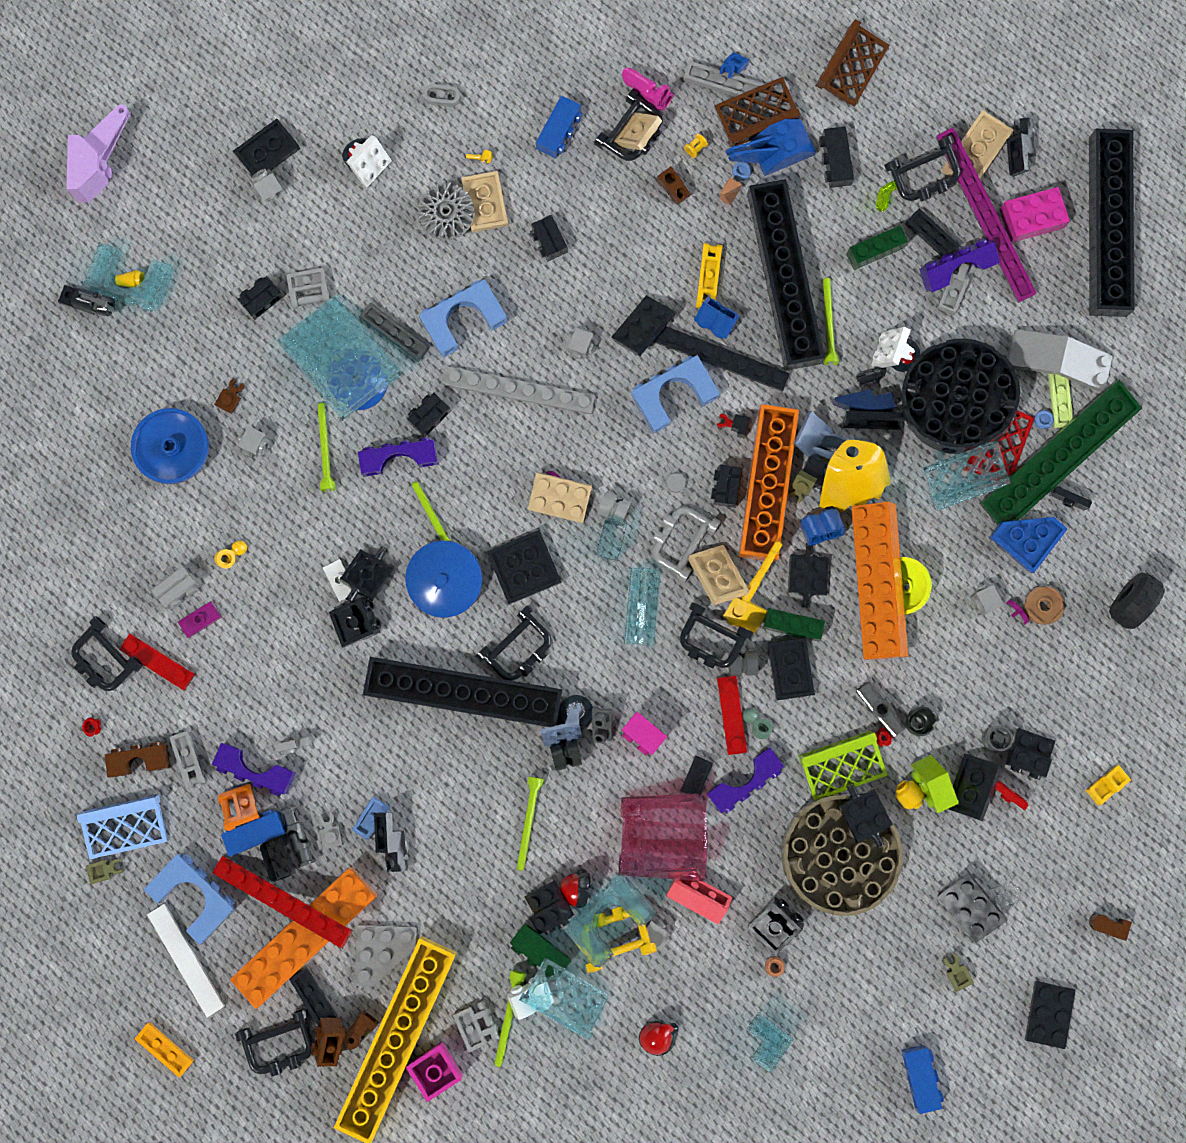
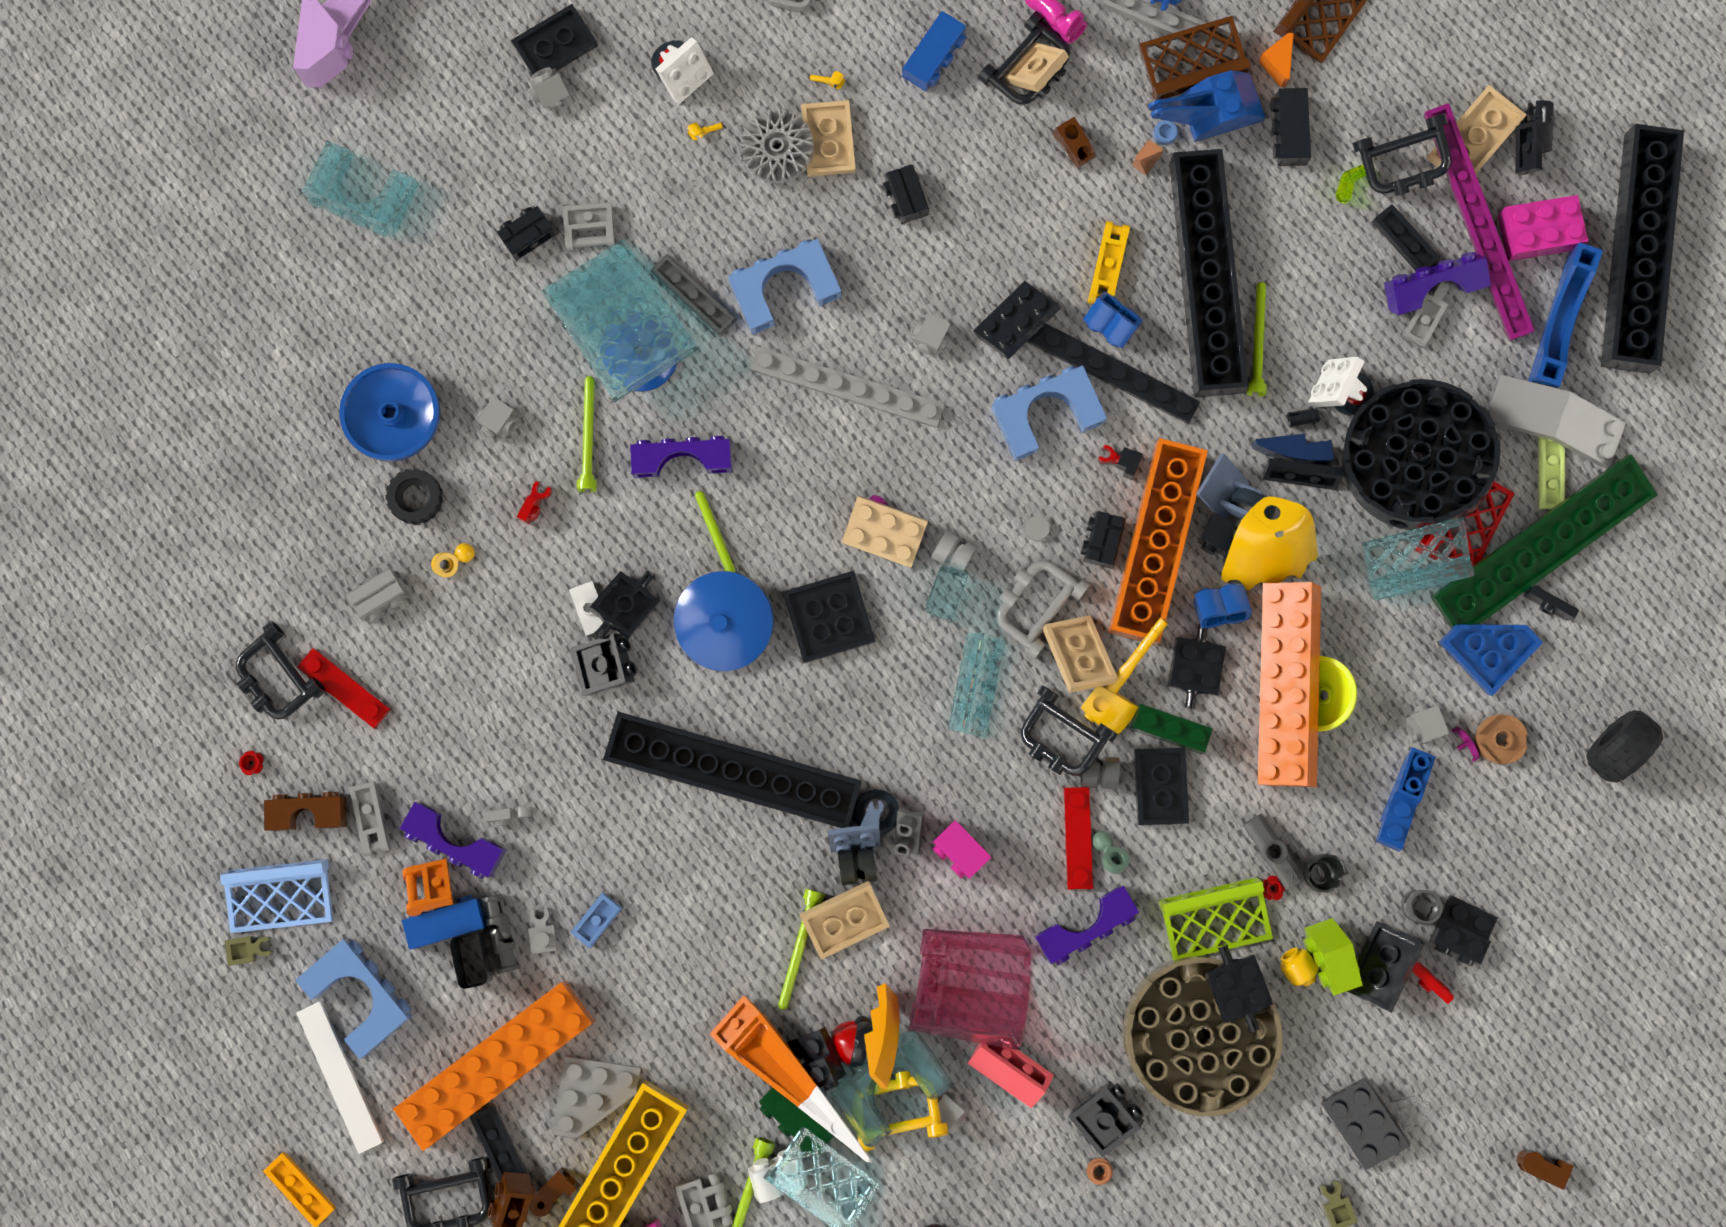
camera: 10 degrees right, 0 degrees up
black plate [58,285,115,317] -> none
yellow cone [115,270,146,289] -> none
magenta plate [178,601,222,638] -> none
red plate [212,856,353,949] -> none
reddish brown plate [214,379,244,414] -> none
black plate [374,812,408,872] -> none
black brick [407,393,451,438] -> none
black bar [475,605,552,681] -> none
black plate [680,755,713,799] -> none
yellow bush [684,133,708,159] -> none
olive plate [789,470,817,503] -> none
dark green brick [846,225,908,270] -> none
medium blue tile [1034,410,1054,429] -> none
yellow slope [1085,765,1131,806] -> none
none -> black tyre [385,468,443,525]
none -> red plate [517,481,552,525]
none -> yellow hand [687,122,723,140]
none -> orange plate [710,995,872,1163]
none -> tan plate [799,881,890,960]
none -> light orange slope [864,983,900,1090]
none -> orange slope [1259,33,1293,88]
none -> blue slope [1375,747,1436,852]
none -> blue arch [1528,242,1603,388]

